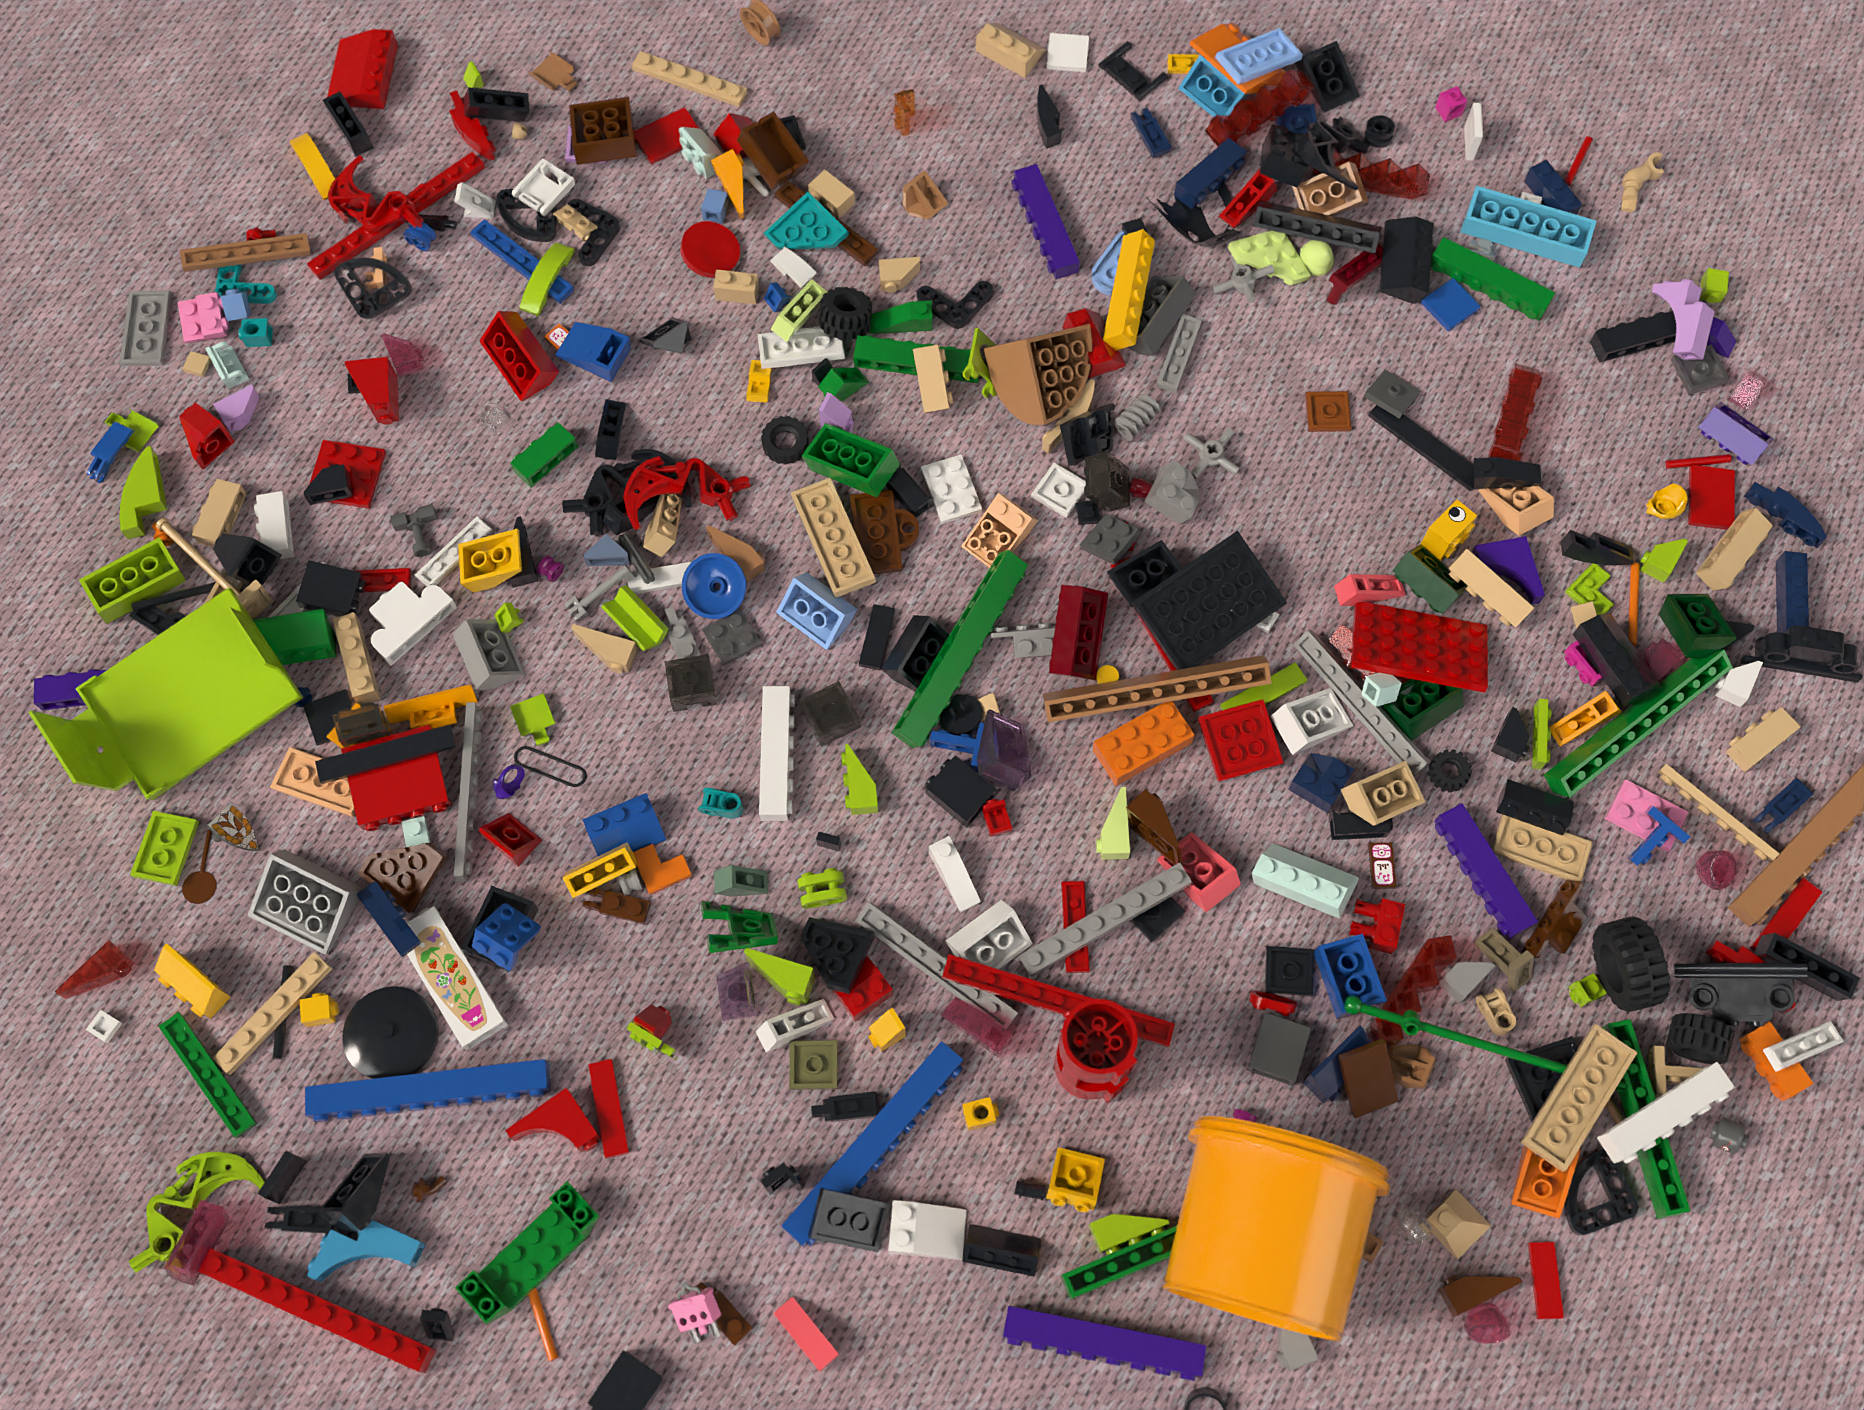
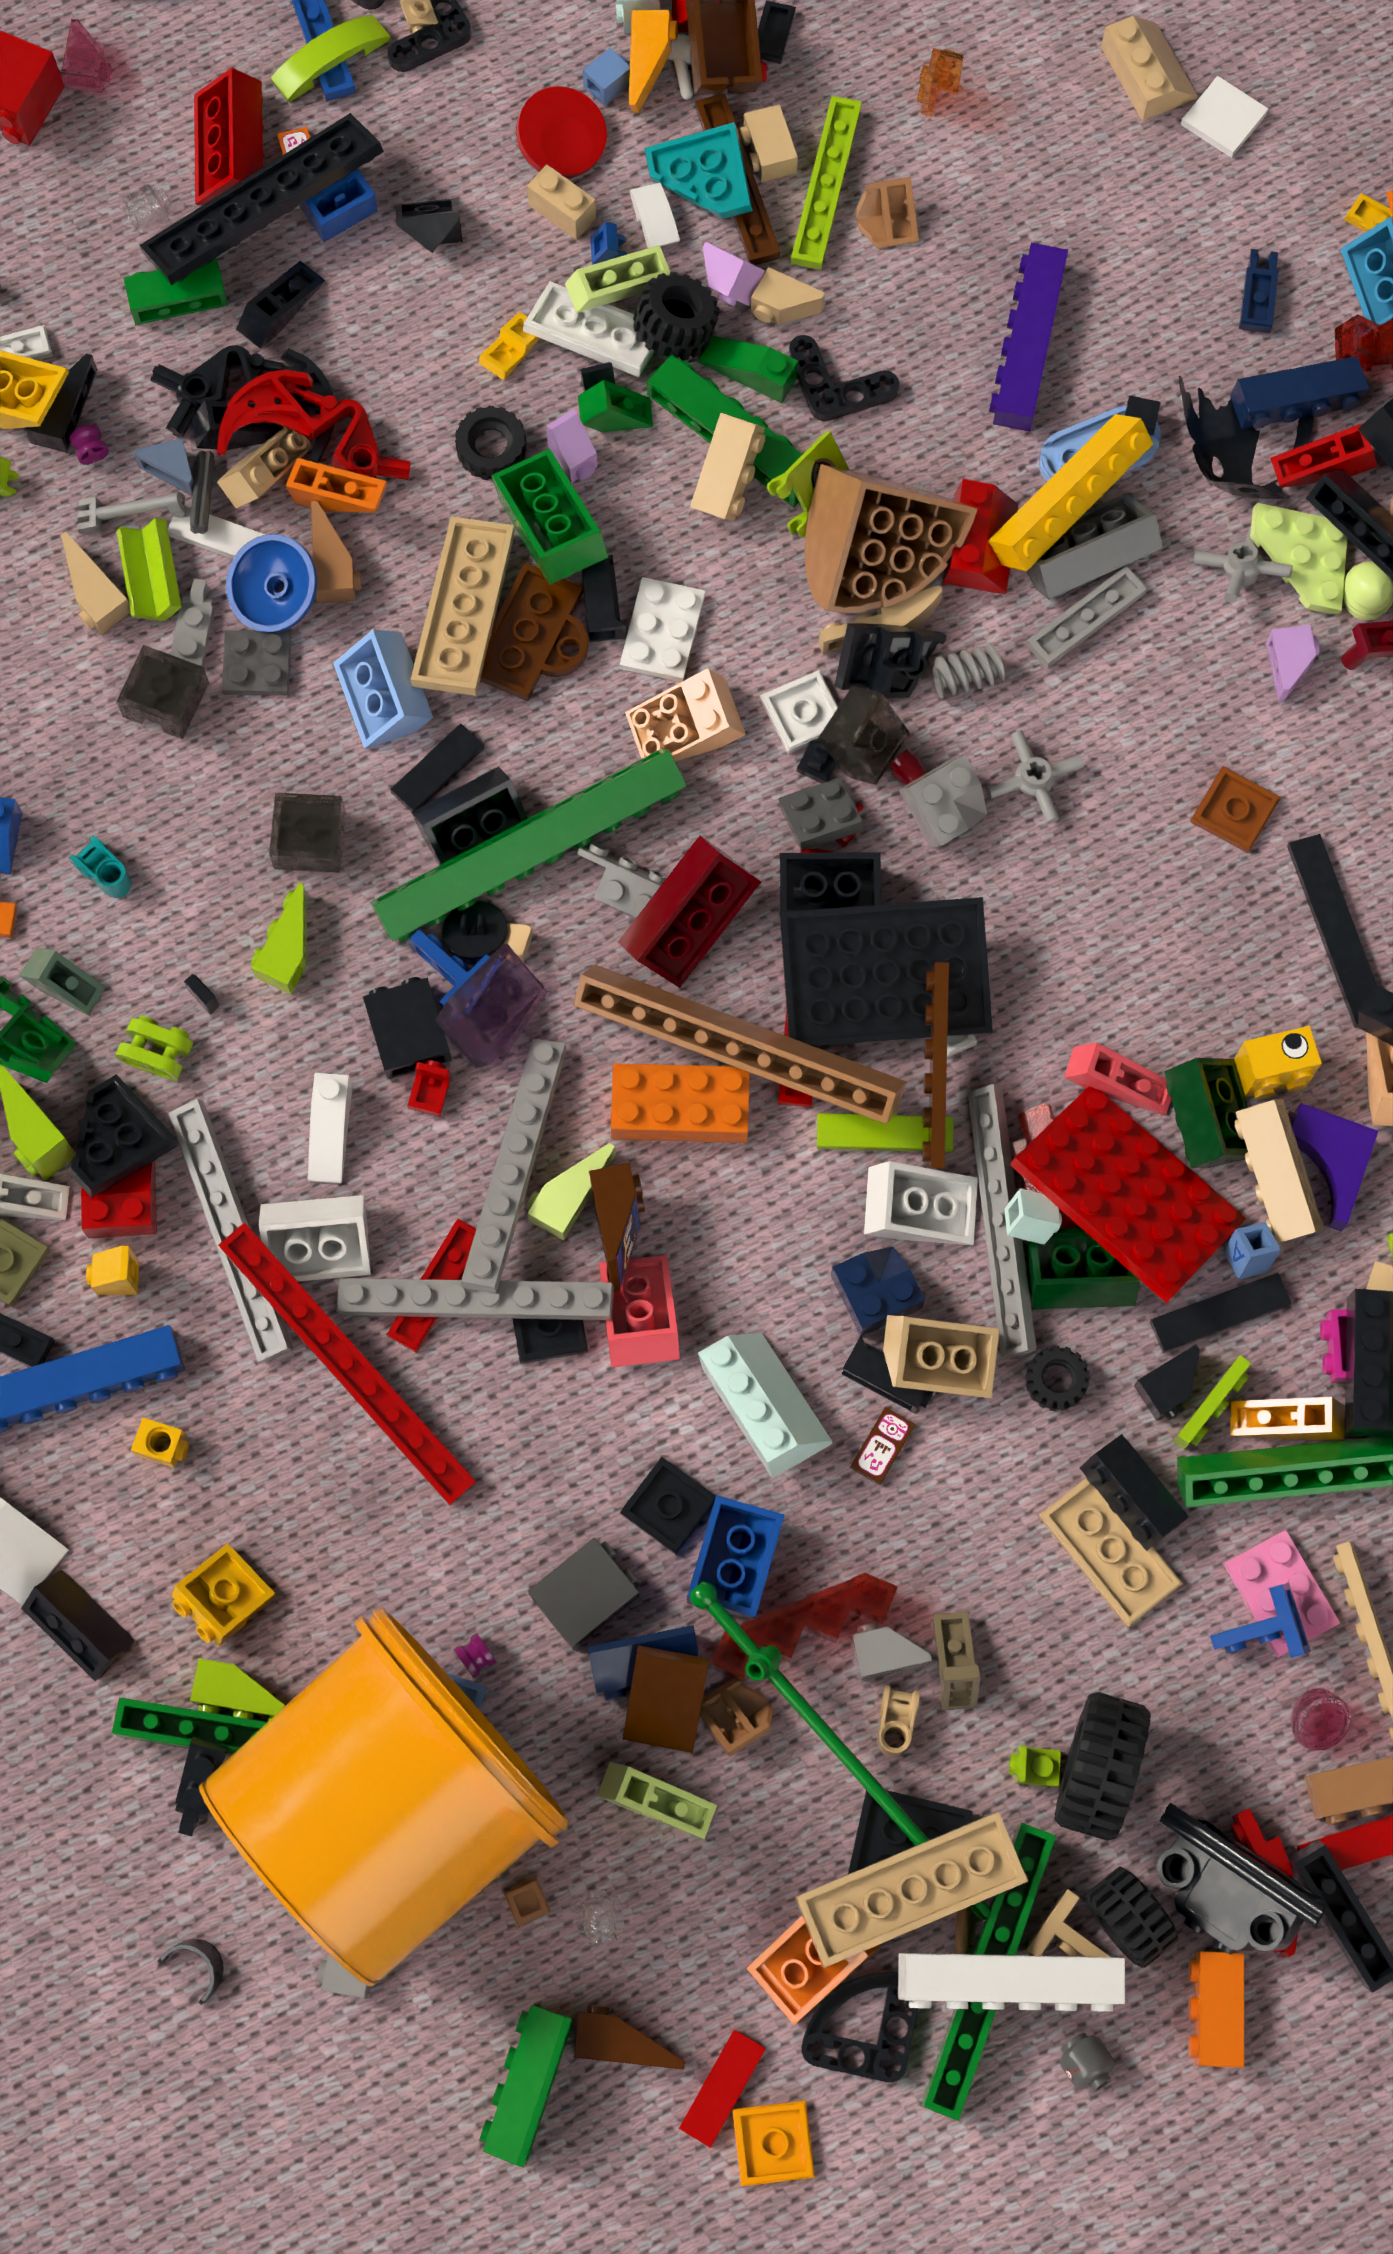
camera: 30 degrees right, 5 degrees up
white brick [759,686,795,821] -> none
clear pink slope [941,996,1012,1058] -> none
dark purple brick [1002,1306,1206,1381] -> none
black pin [1014,1179,1046,1201] -> none
black slope [1037,84,1062,149] -> none
red cylinder [1054,999,1138,1103] -> none
yellow tile [1096,665,1119,684] -> none
black plate [1098,41,1168,101] -> none
red plate [1198,699,1283,782] -> none
red plate [1249,990,1297,1016] -> none
red brick [1348,898,1406,954] -> none
dark grey plate [1364,370,1421,419] -> none
tan slope [1422,1189,1491,1259] -> none
dark purple brick [1434,803,1538,939] -> none
clear pink hat [1464,1303,1511,1344] -> none
reddish brown bracket [1521,880,1587,958] -> none
white tile [1763,1020,1844,1072] -> none
none -> black plate [139,113,384,286]
none -> black hinge [175,1736,228,1837]
none -> orange slope [286,458,387,513]
none -> light grey plate [461,1038,567,1293]
none -> green slope [479,2005,574,2167]
none -> yellowish green slope [597,1762,717,1839]
none -> lavender slope [703,241,765,306]
none -> light orange tile [732,2100,815,2186]
none -> lime plate [791,96,862,270]
none -> reddish brown plate [922,962,949,1170]
none -> black tile [1150,1272,1292,1353]
none -> medium blue brick [1224,1222,1281,1280]
none -> lavender slope [1267,624,1319,702]

